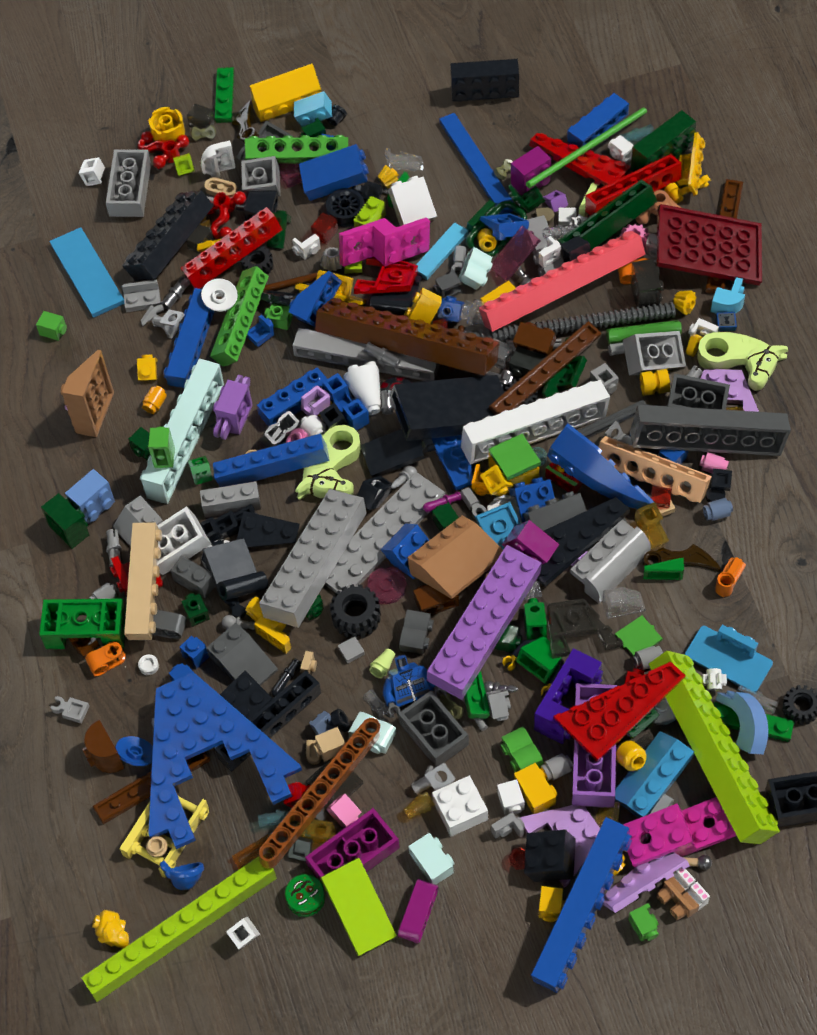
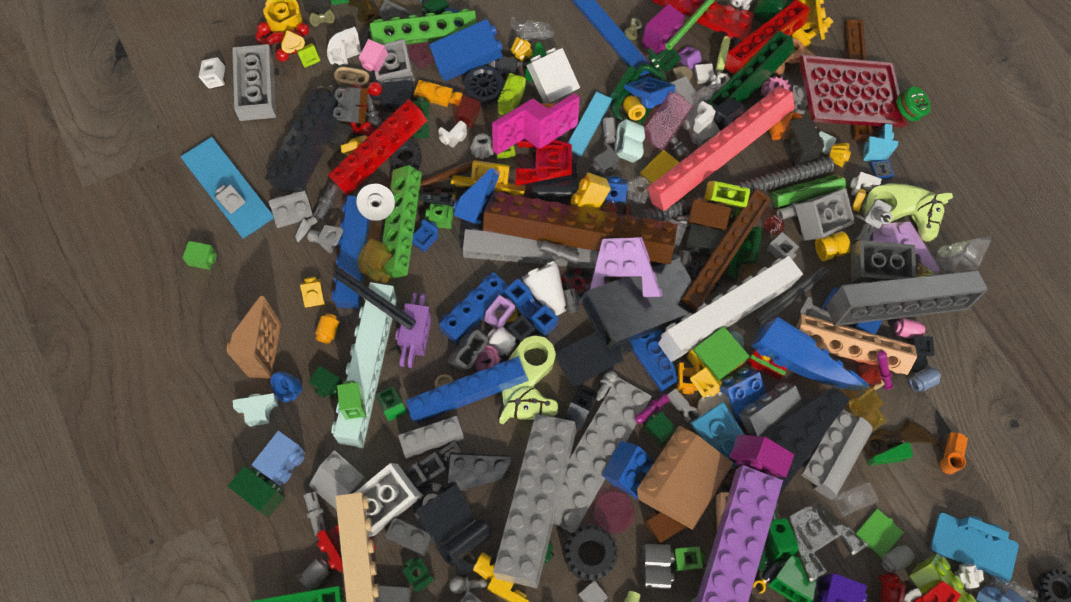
camera: 20 degrees left, 10 degrees up
none -> light grey bracket [214,185,246,214]
none -> light aqua brick [233,393,278,426]
none -> blue hat [270,371,303,402]
none -> yellow tile [281,30,305,53]
none -> dark grey hips [333,87,368,124]
none -> black axle [333,267,416,330]
none -> clear yellow brick [358,238,392,283]
none -> bright pink brick [359,39,388,72]
none -> flat silver bar [366,94,382,129]
none -> light orange plate [413,80,463,107]
none -> lavender wing [590,237,663,297]
none -> bright green brick [673,546,705,572]
none -> lime brick [704,181,750,207]
none -> clear red tile [765,215,785,235]
none -> light aqua tile [812,131,837,155]
none -> light grey bracket [856,199,893,229]
none -> magenta piece [877,350,894,390]
none -> green head [897,86,931,122]
none -> clear slope [935,236,992,273]

